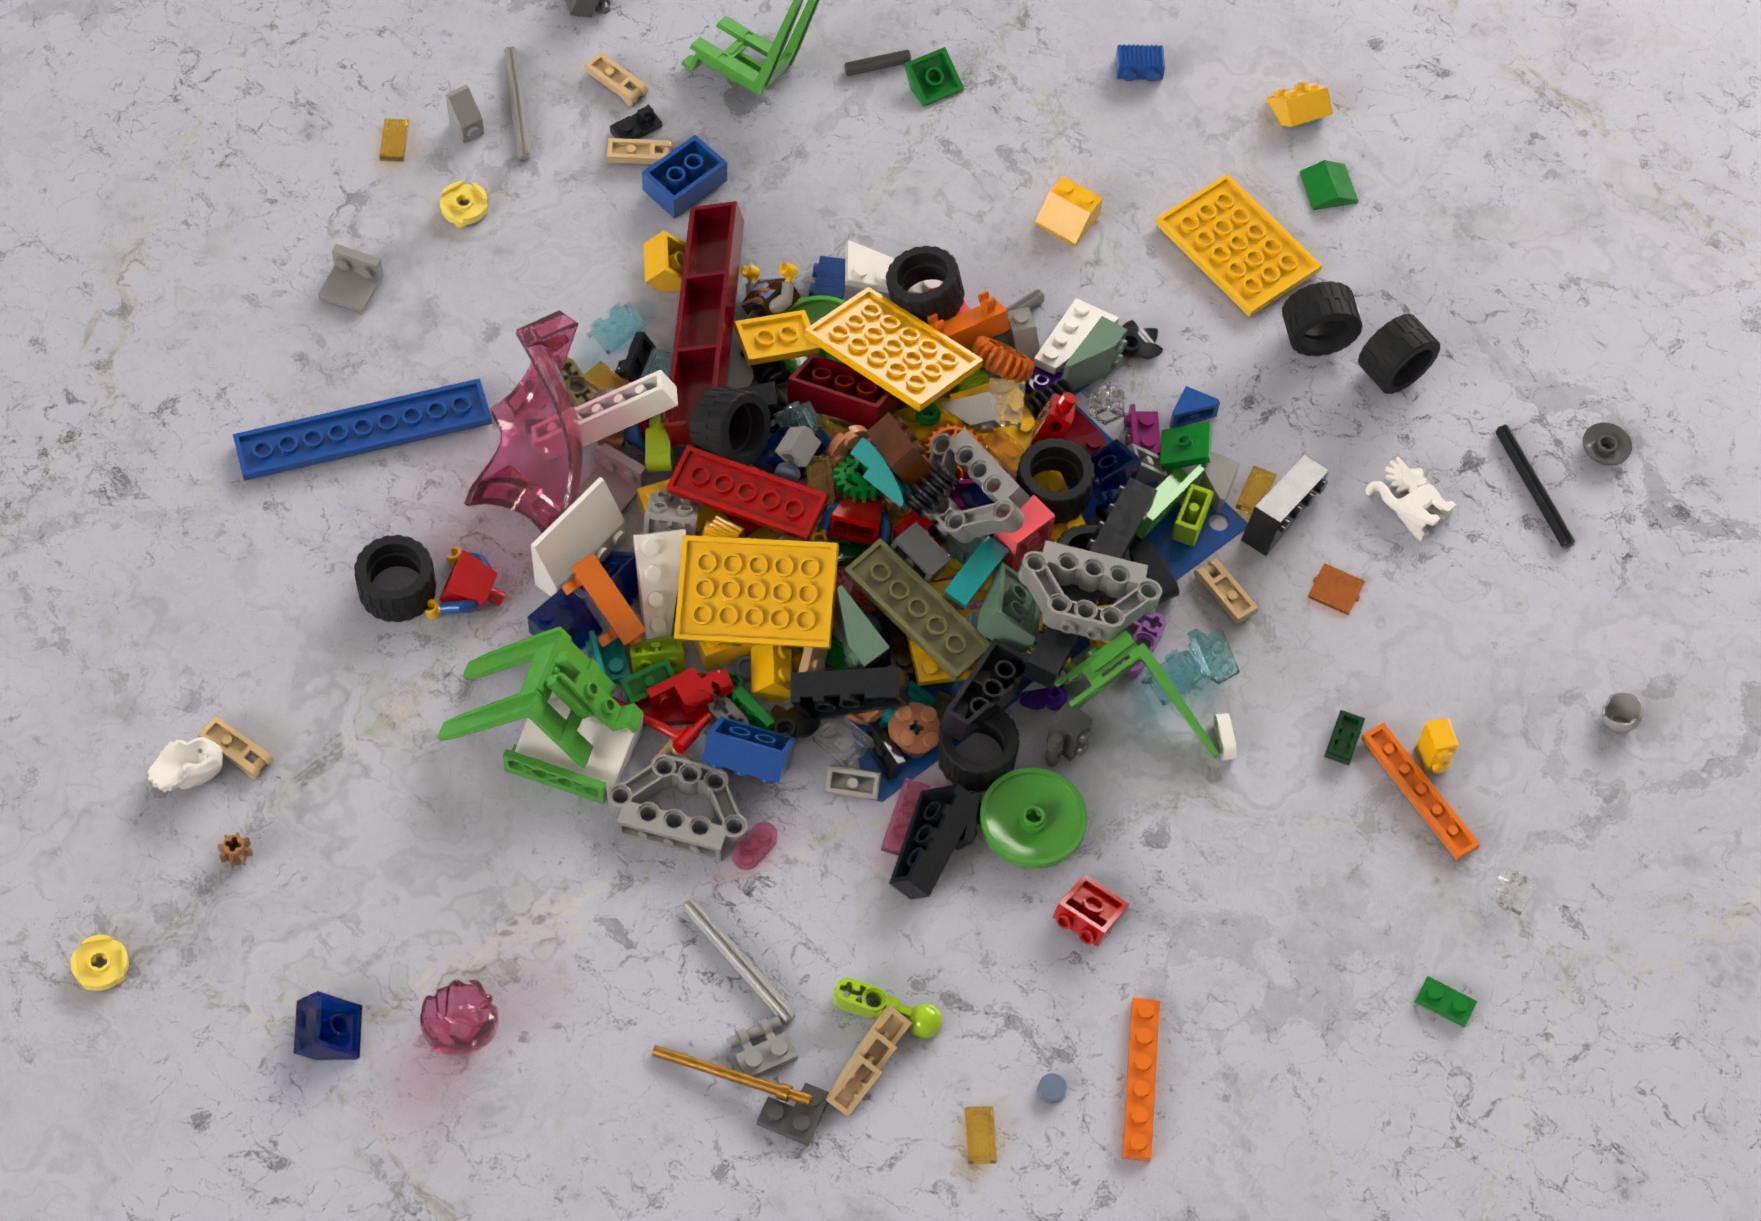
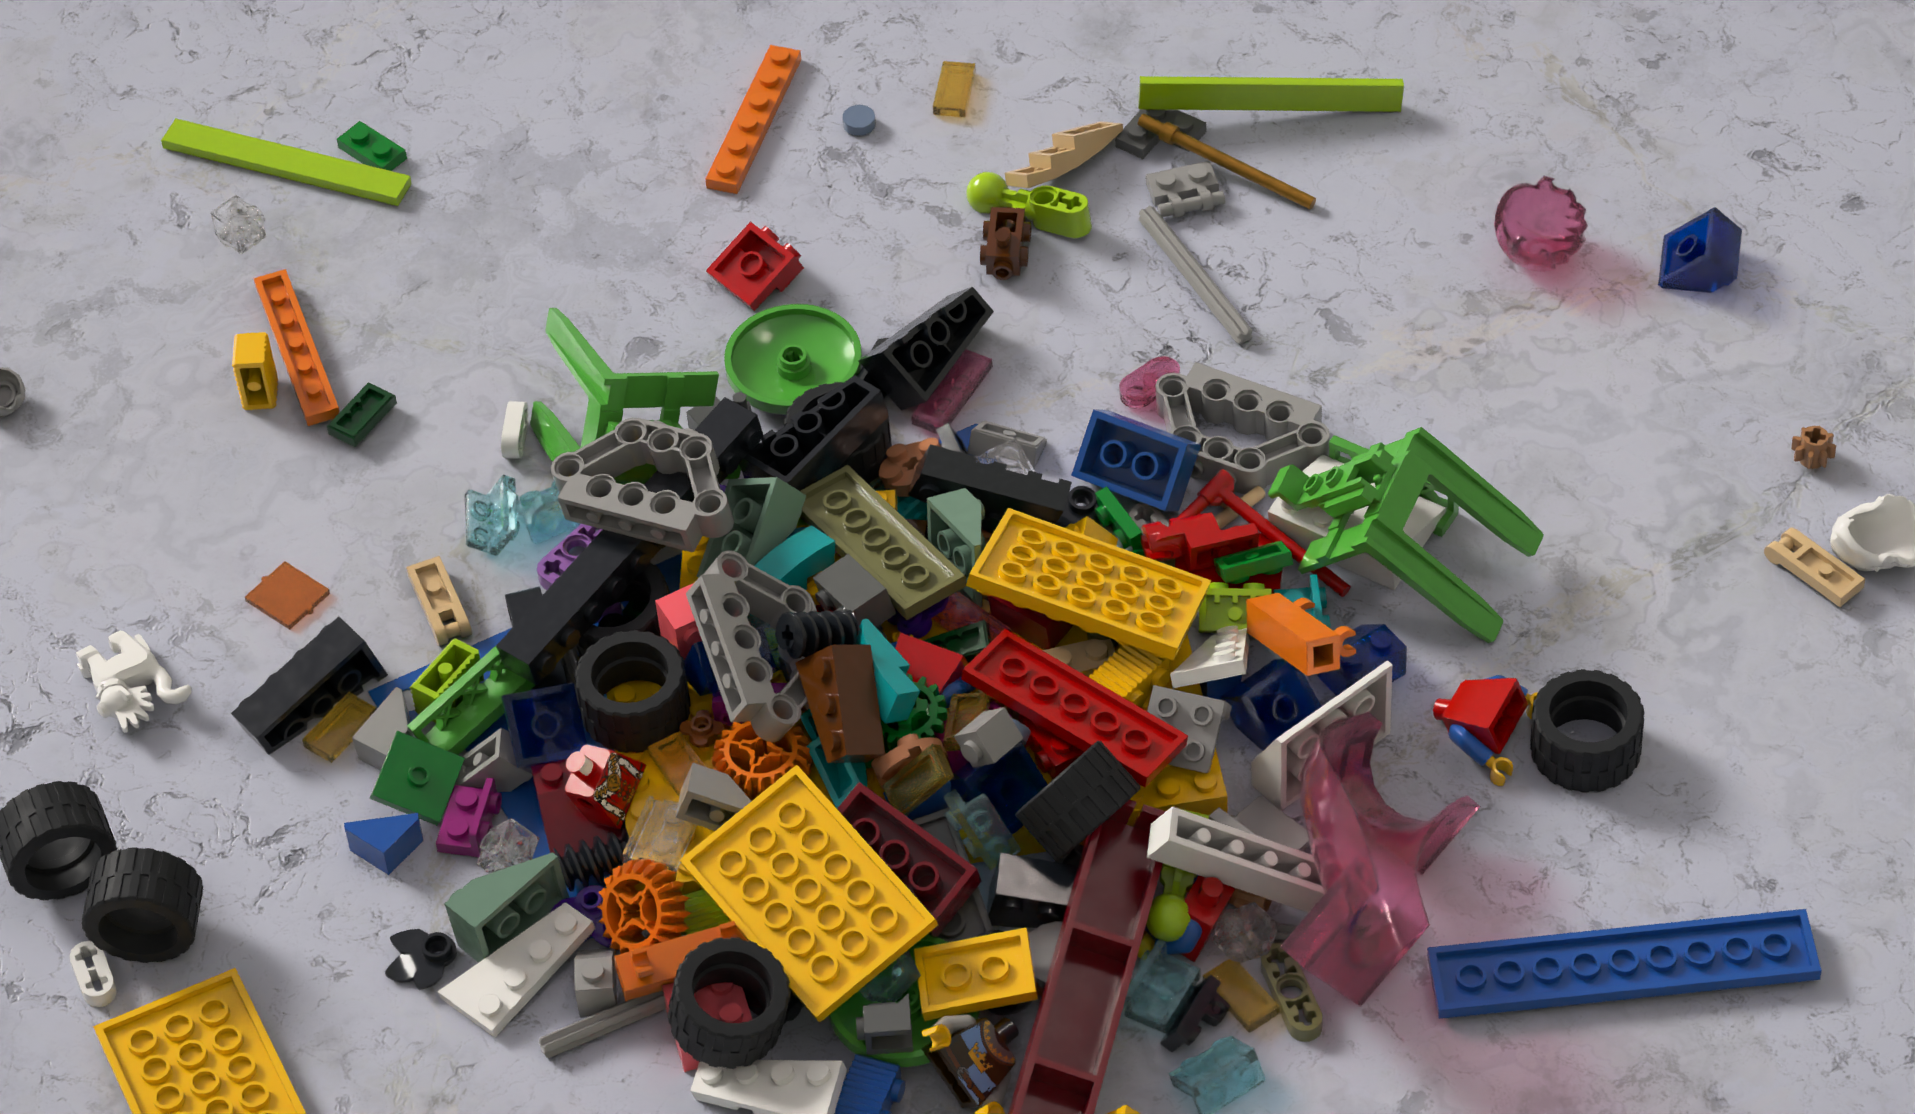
camera: 160 degrees left, 10 degrees down
none -> lime tile [161,118,412,206]
none -> dark grey window [856,994,913,1055]
none -> reddish brown brick [980,207,1032,280]
none -> lime tile [1138,76,1404,112]

